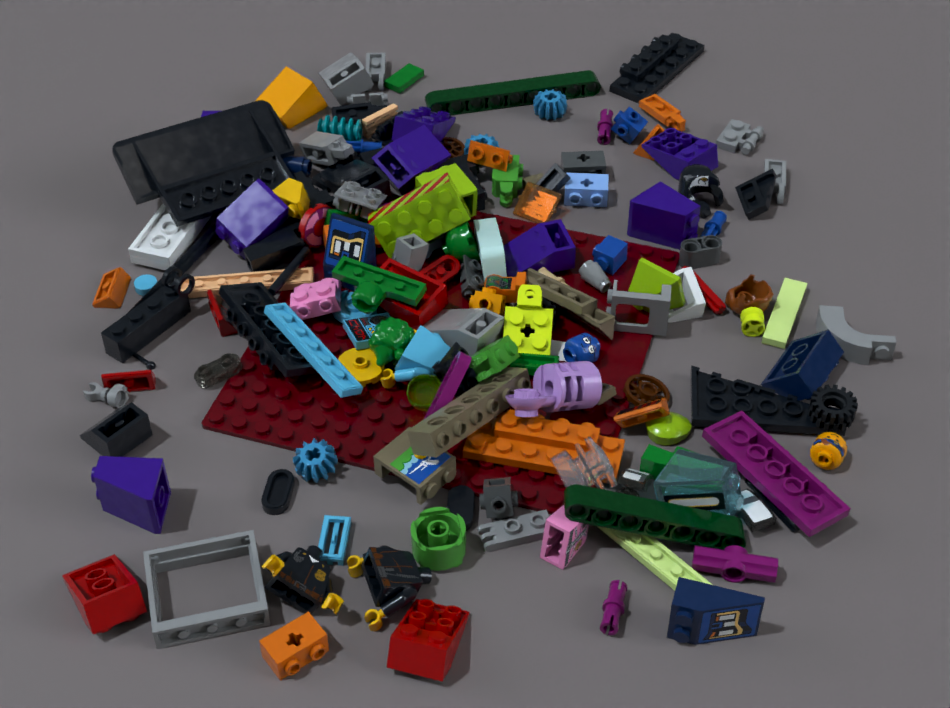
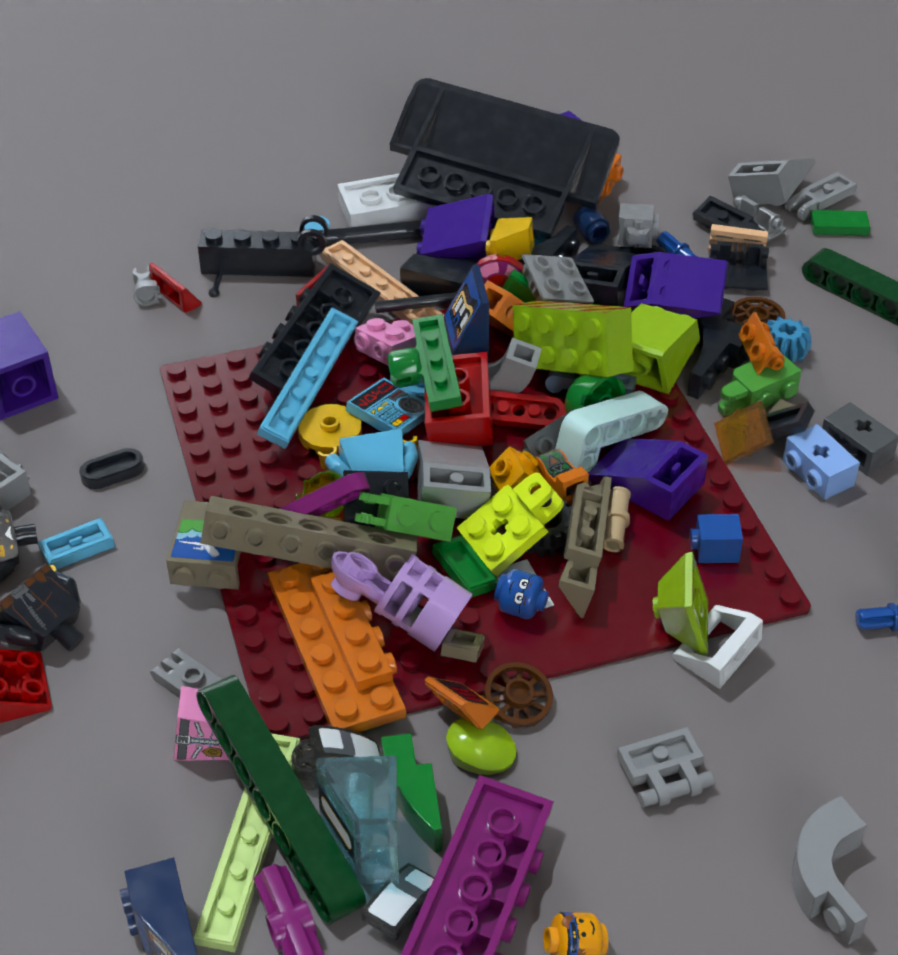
camera: 55 degrees right, 0 degrees up
black slope [80,402,153,457] -> none
orange slope [92,267,131,309] -> none
clear smoke plate [194,353,243,388] -> none
light orange slope [255,66,328,129] -> none
dark azure gear [293,438,338,483] -> none
teal piece [317,115,363,141] -> none
green animal [368,317,415,367] -> none
dark purple slope [392,106,456,142] -> none
bright green brick [411,507,466,571] -> none
black tile [447,485,475,531] -> none
dark grey brick [480,477,519,520] -> none
clear wheel [550,436,618,490] -> none
light grey cone [579,260,612,293] -> none
magenta pin [600,580,628,635] -> none
light grey window [606,280,672,336] -> none
dark purple slope [627,181,700,250] -> none
dark grey beam [679,235,722,269] -> none
red axle [682,266,726,315] -> none
black wing [691,365,846,436] -> none
dark orange hair [725,274,774,315] -> none
neon yellow wheel [740,307,765,337] -> none
dark blue slope [761,329,844,401] -> none
yellowish green tile [762,278,807,349] -> none
black tyre [808,384,858,432] -> none
none -> light grey plate [617,727,715,808]

